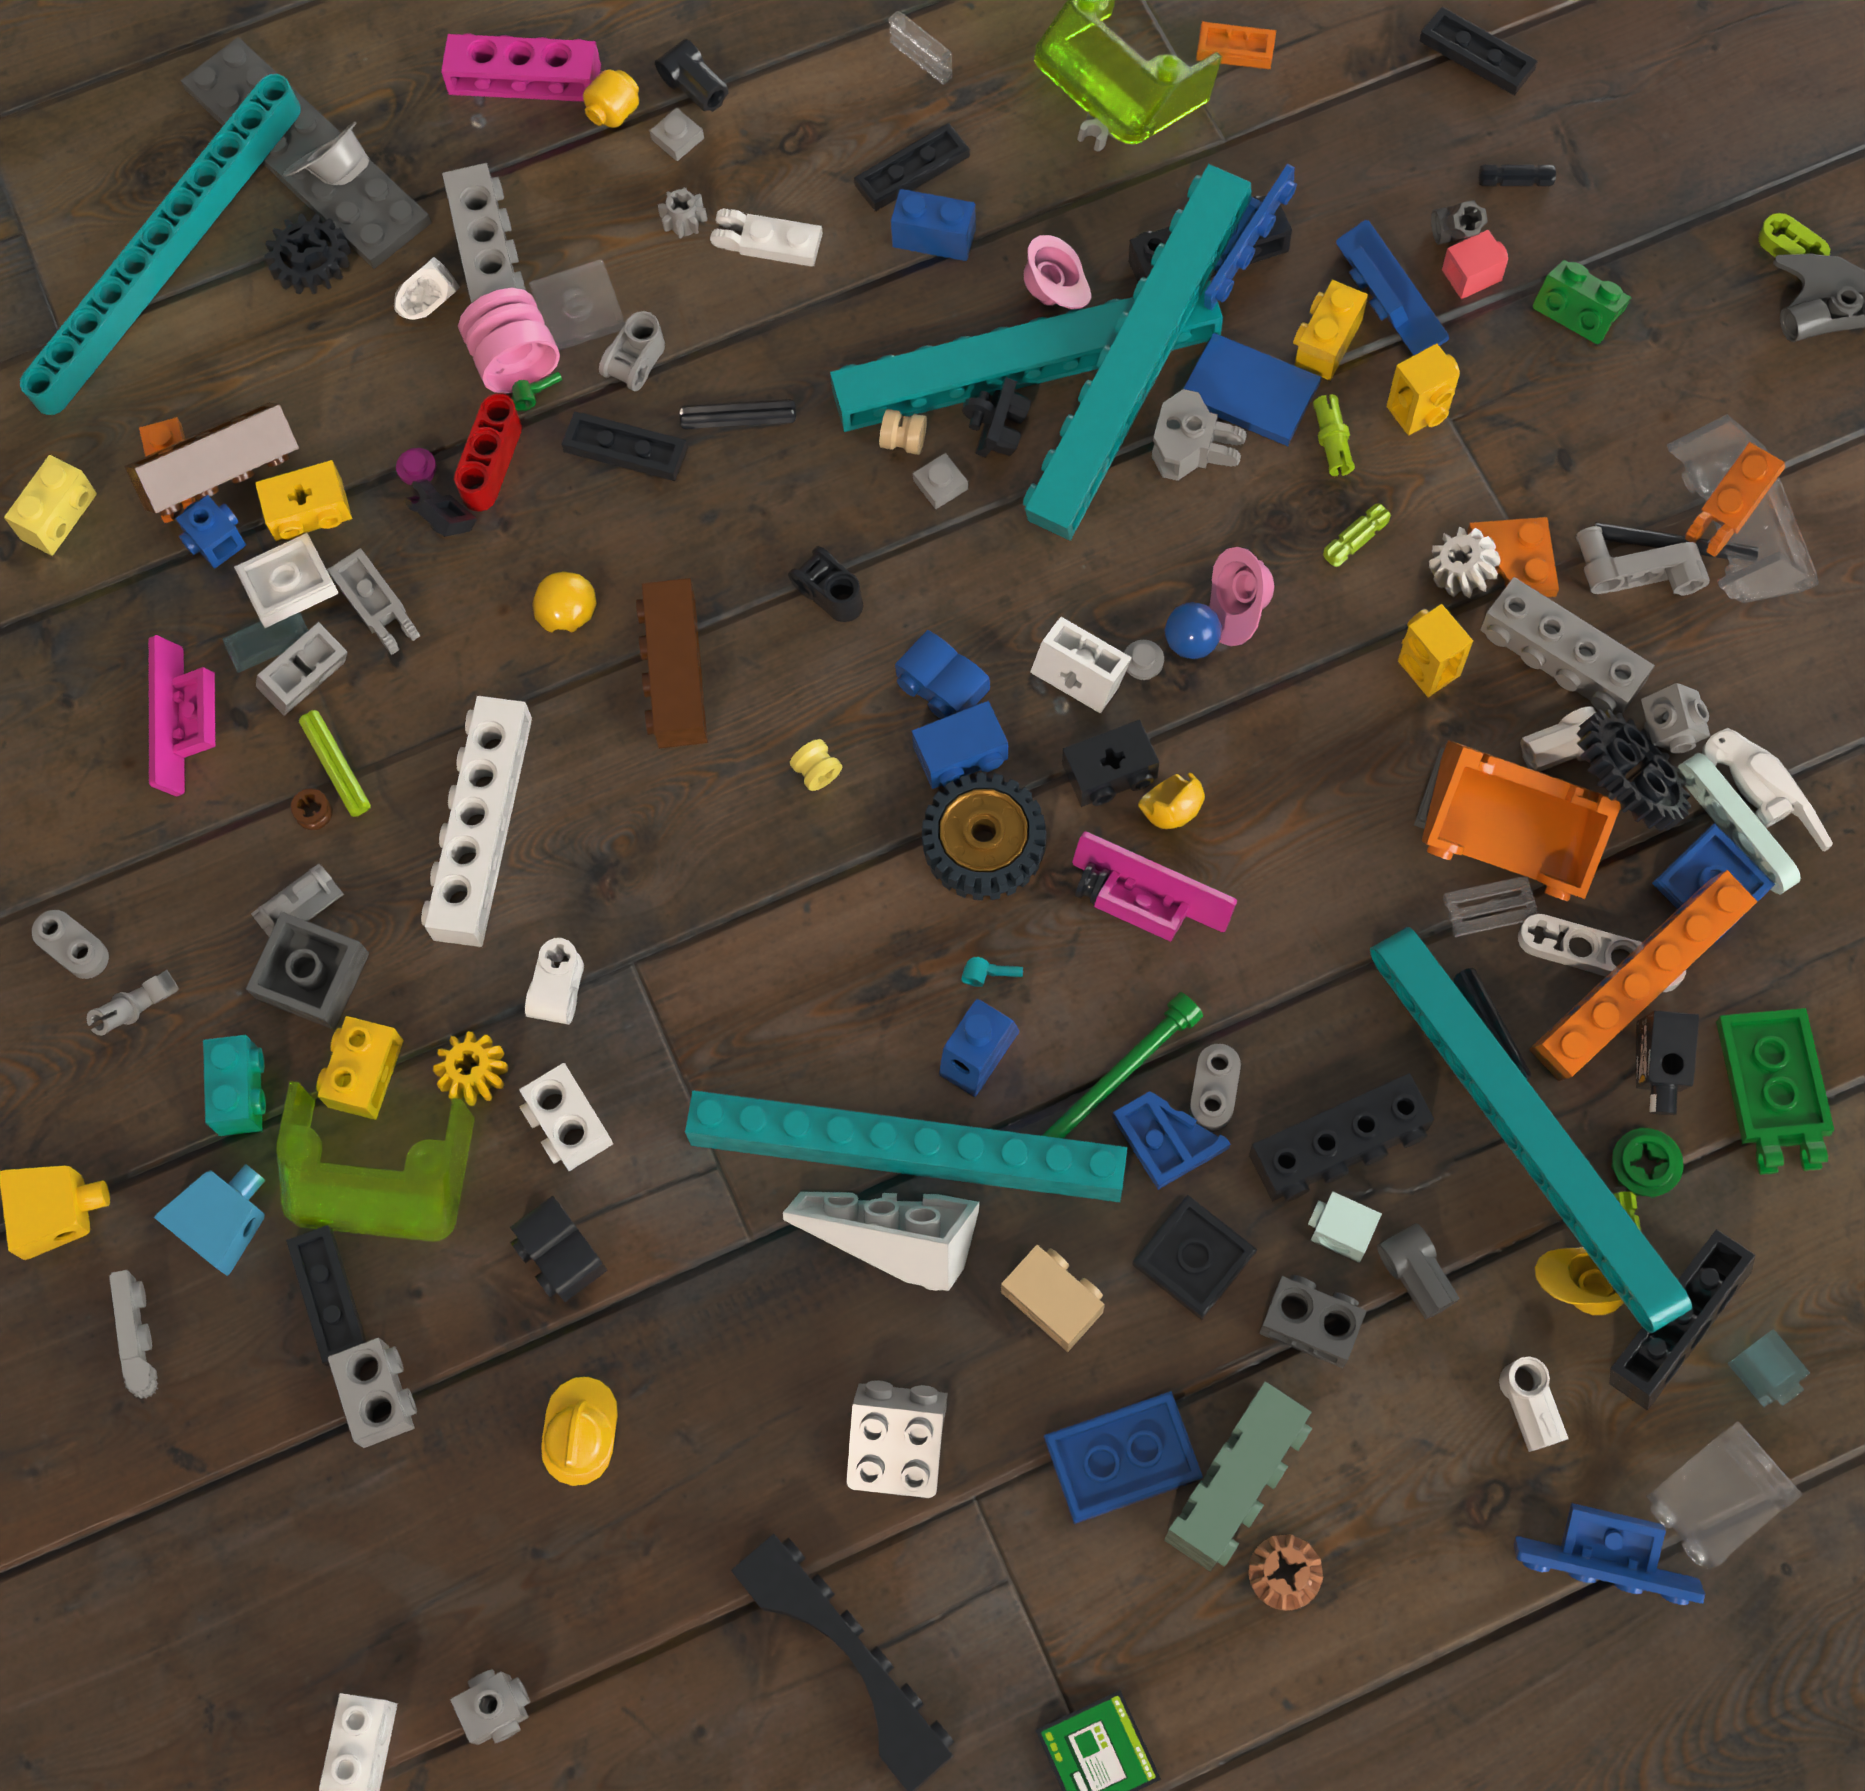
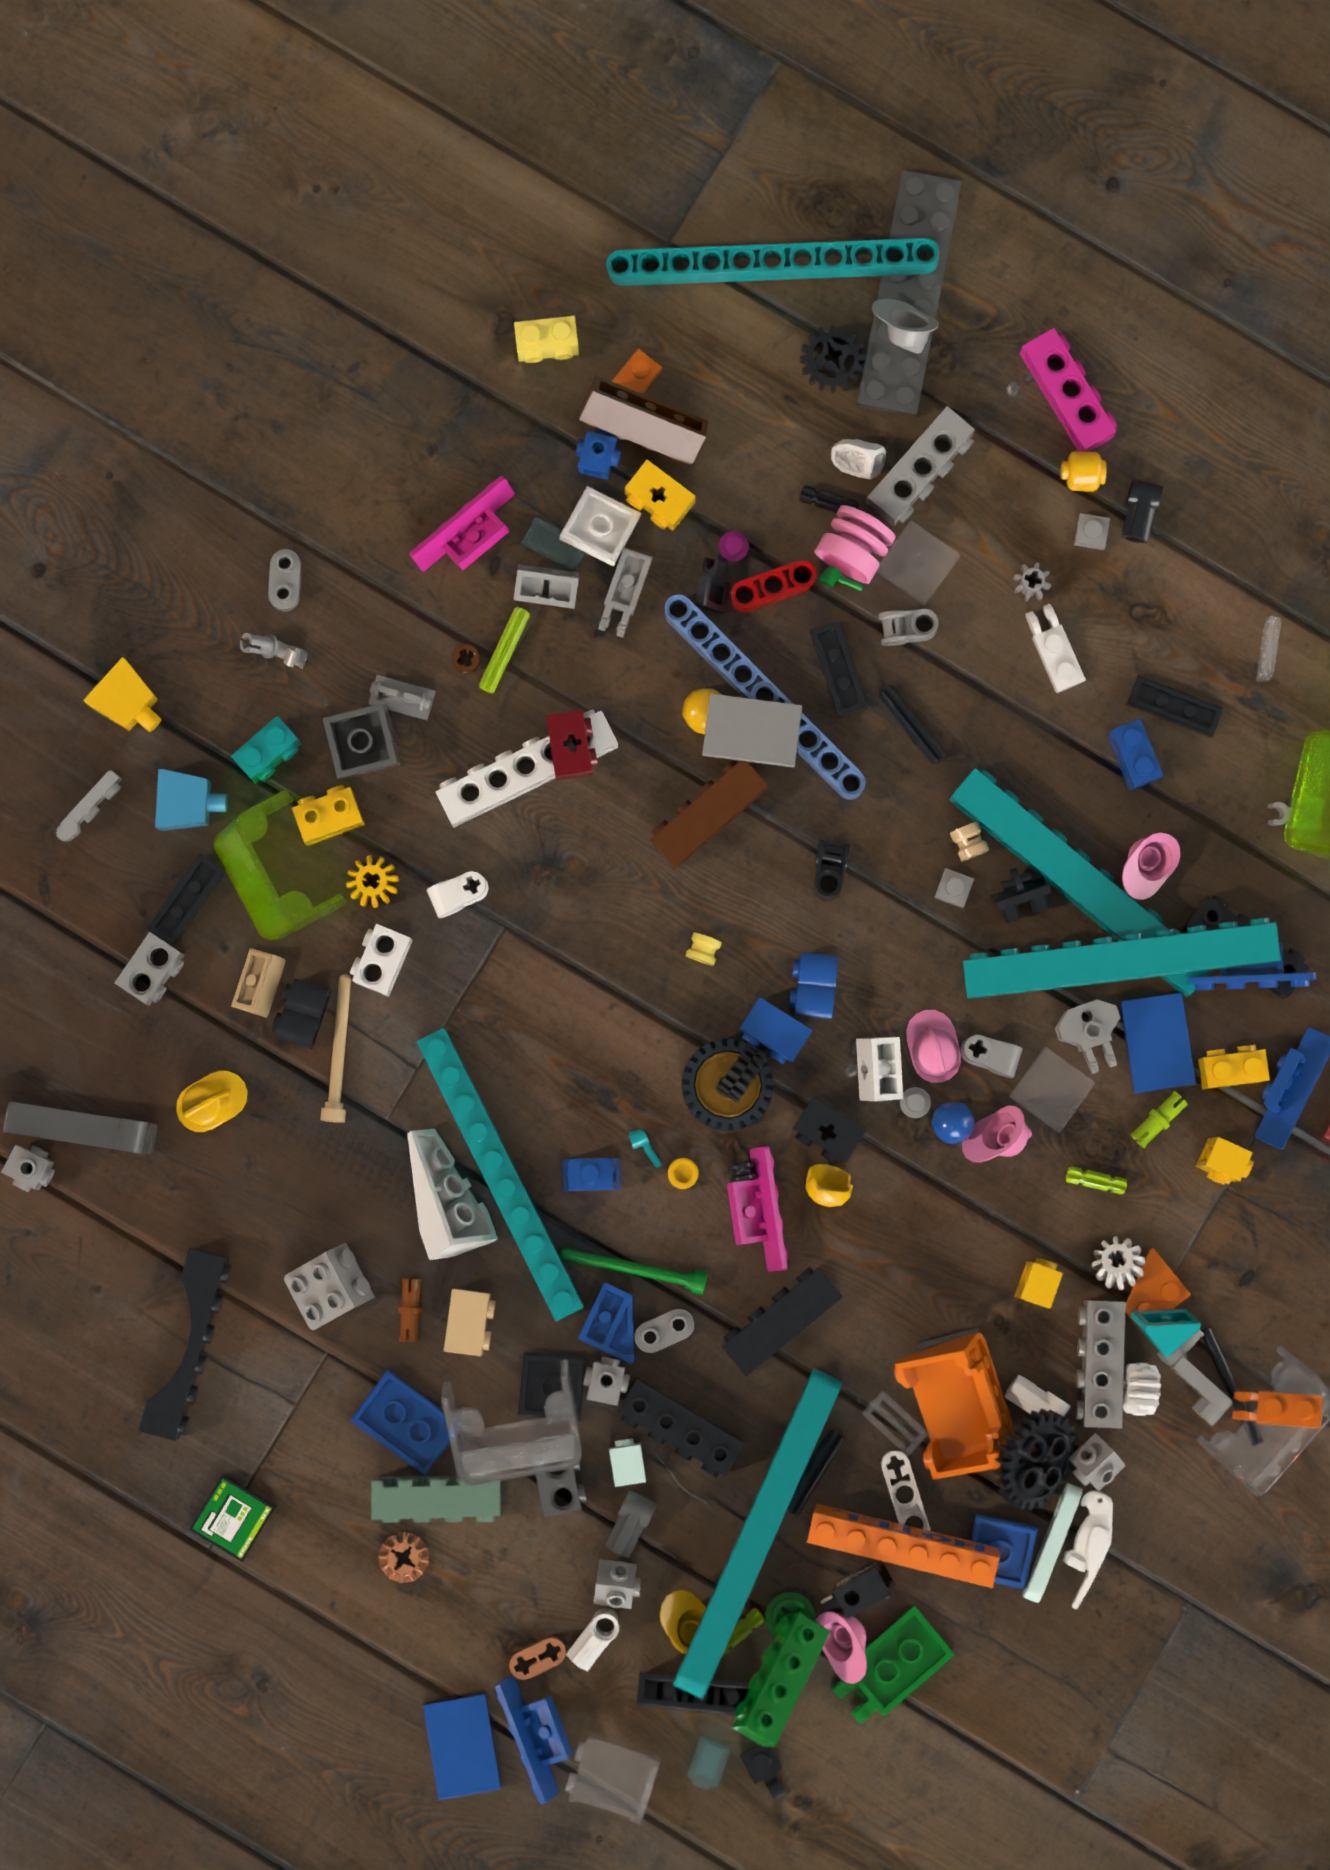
camera: 50 degrees right, 15 degrees up
none -> dark grey beam [3,1101,158,1155]
none -> tan slope [231,948,286,1017]
none -> tan piece [320,974,351,1123]
none -> dark orange pin [398,1279,423,1342]
none -> blue tile [423,1693,501,1800]
none -> clear windscreen [442,1360,582,1485]
none -> nougat beam [509,1636,566,1680]
none -> dark red brick [546,710,598,781]
none -> light grey brick [583,1357,630,1406]
none -> light grey brick [594,1559,641,1609]
none -> medium blue beam [665,594,866,800]
none -> yellow tile [668,1158,699,1189]
none -> light grey tile [702,694,802,768]
none -> black tyre [717,1043,769,1103]
none -> black brick [722,1267,843,1376]
none -> green brick [732,1613,830,1746]
none -> black plate [739,1744,785,1800]
none -> black axle [799,485,859,513]
none -> bright pink piece [815,1612,867,1684]
none -> bright pink piece [906,1010,961,1083]
none -> light grey piece [960,1035,1023,1078]
none -> clear tile [1009,1046,1095,1133]
none -> white gear [1123,1362,1161,1416]
none -> teal slope [1130,1309,1201,1358]

